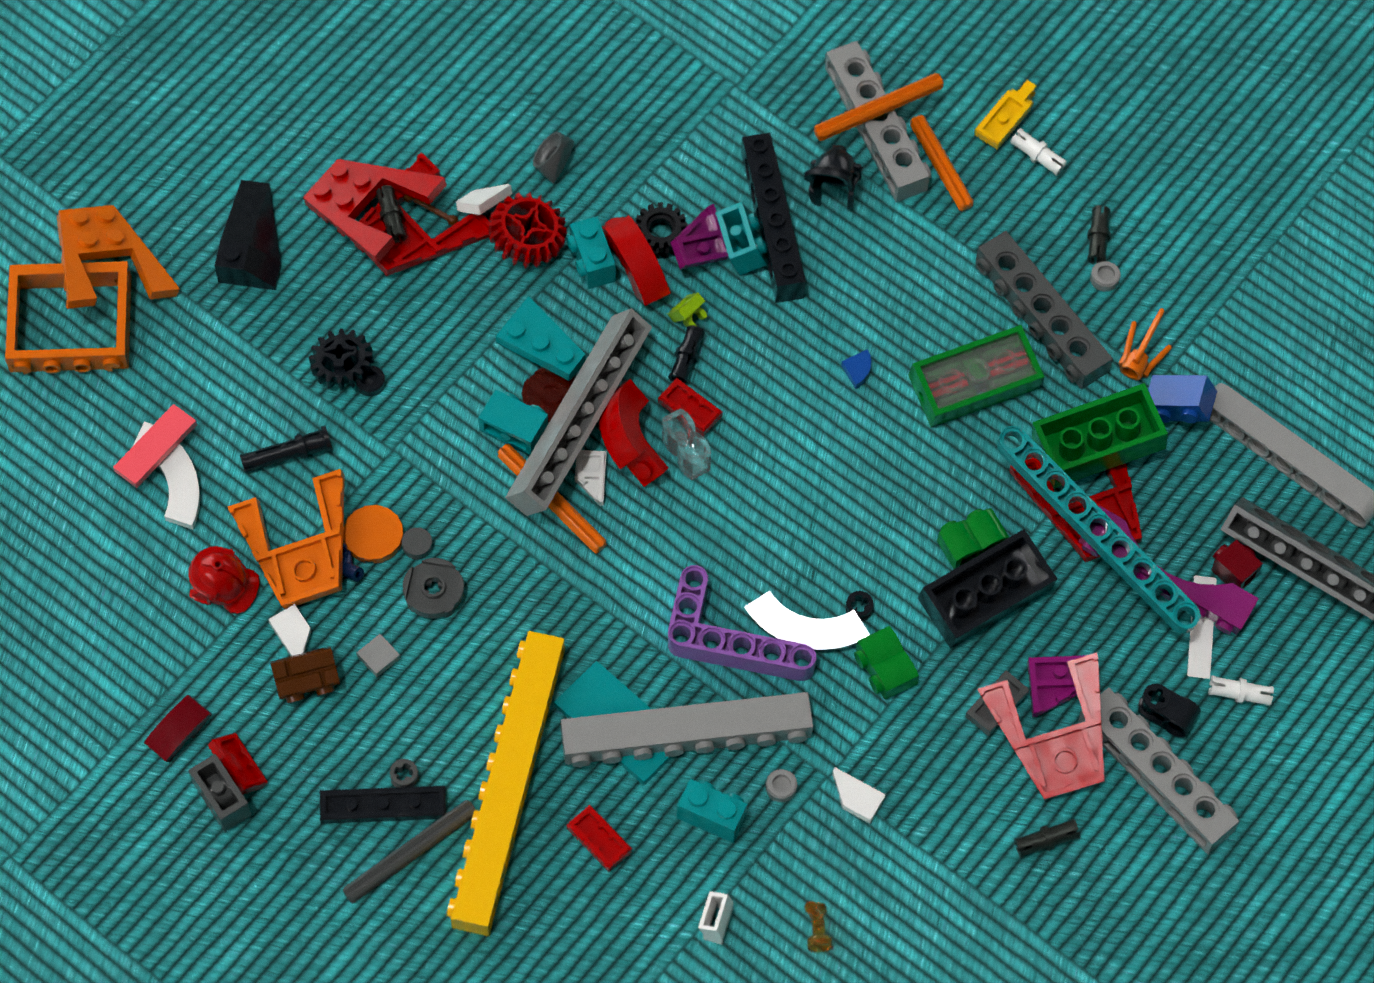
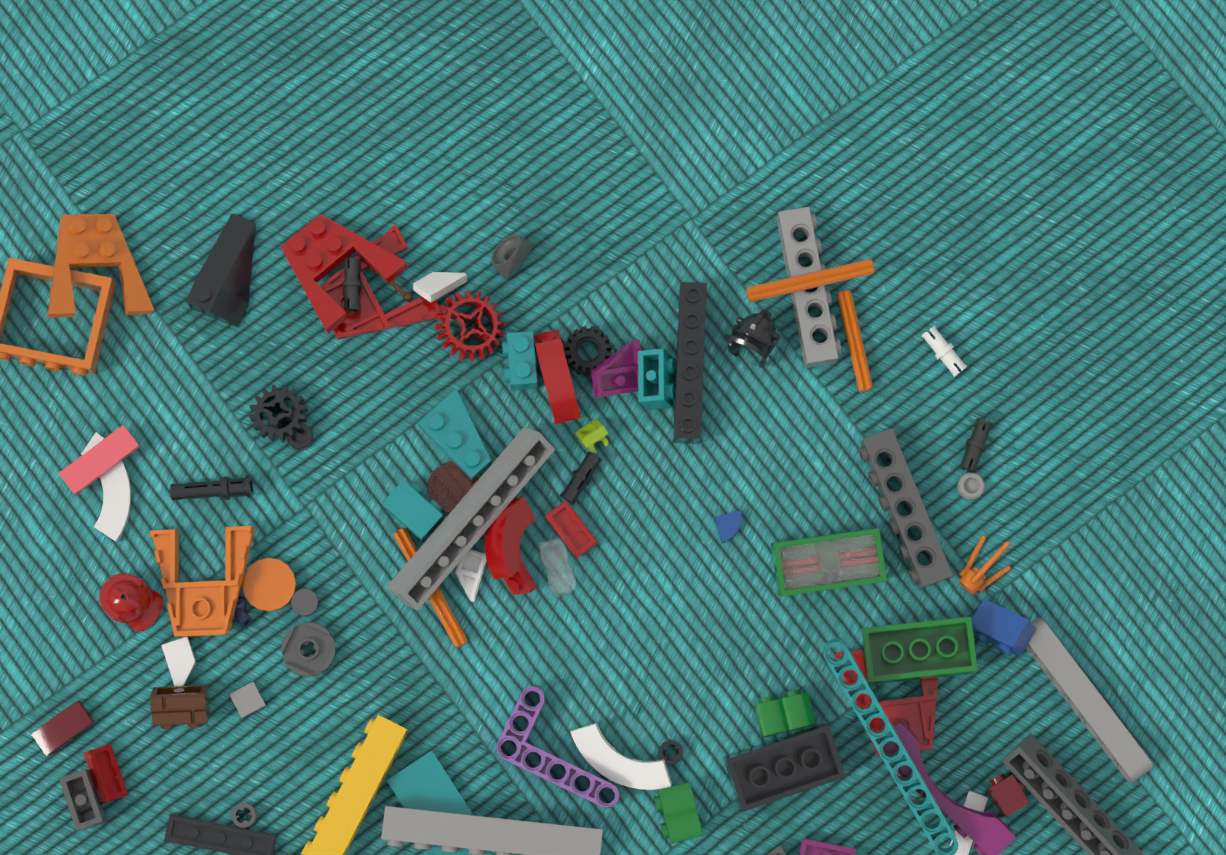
camera: 10 degrees right, 15 degrees up
yellow hinge [974,80,1037,150] -> none

